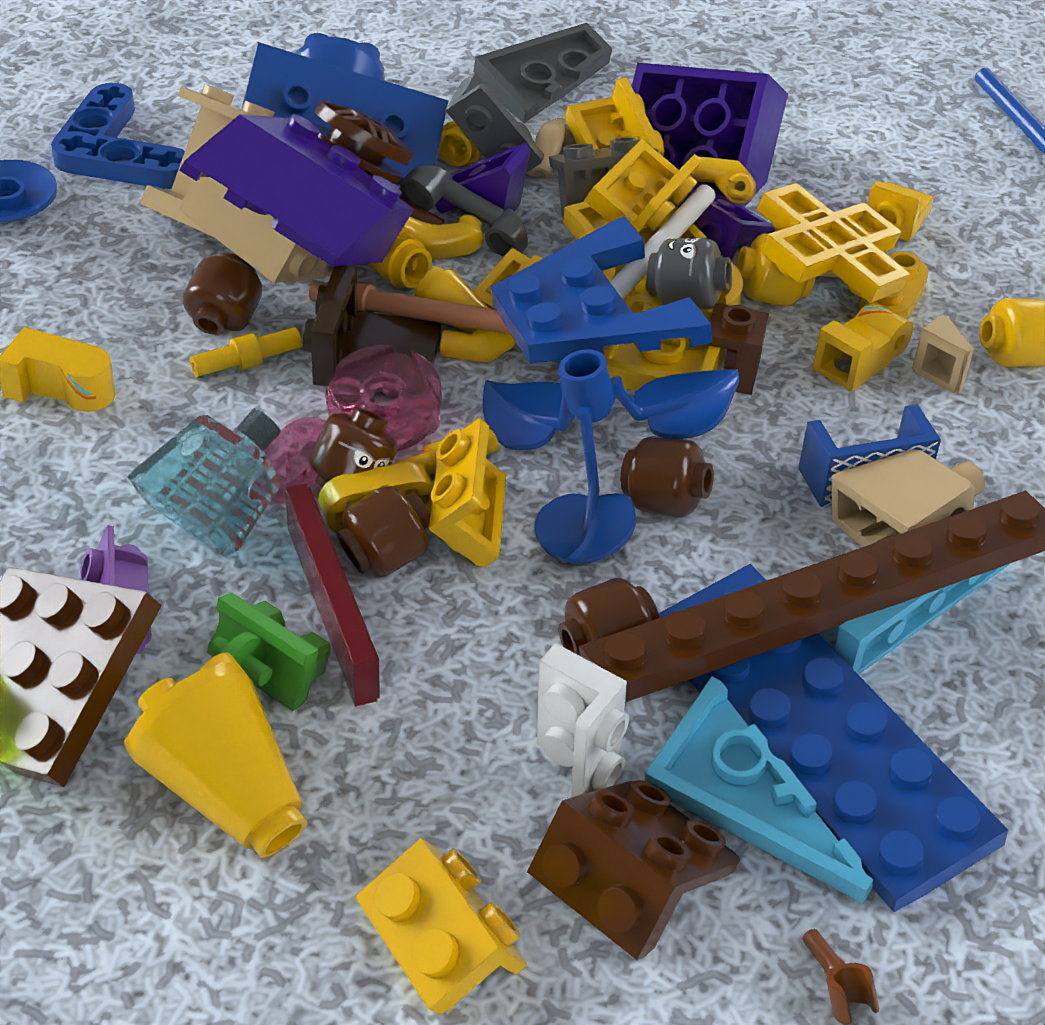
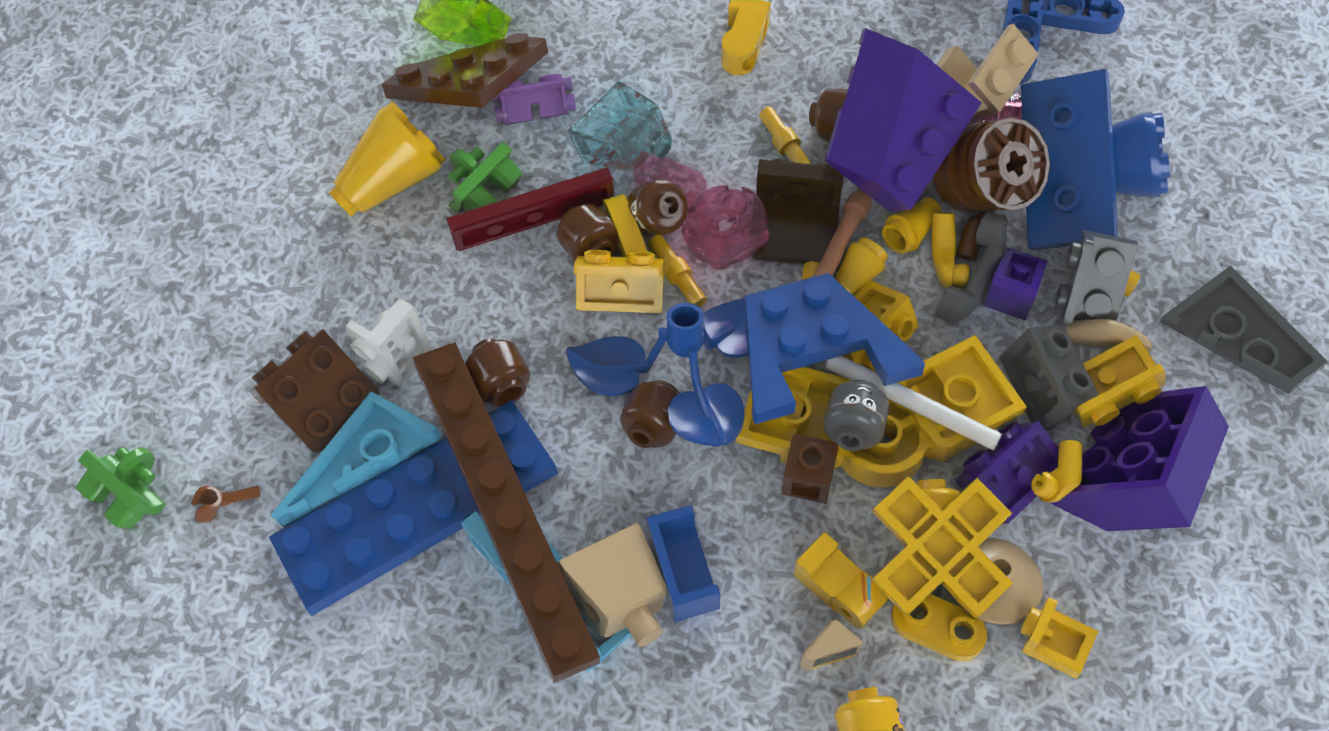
camera: 95 degrees right, 20 degrees up
yellow bracket [355,838,528,1015] -> none
yellow bracket [584,139,702,234] -> none

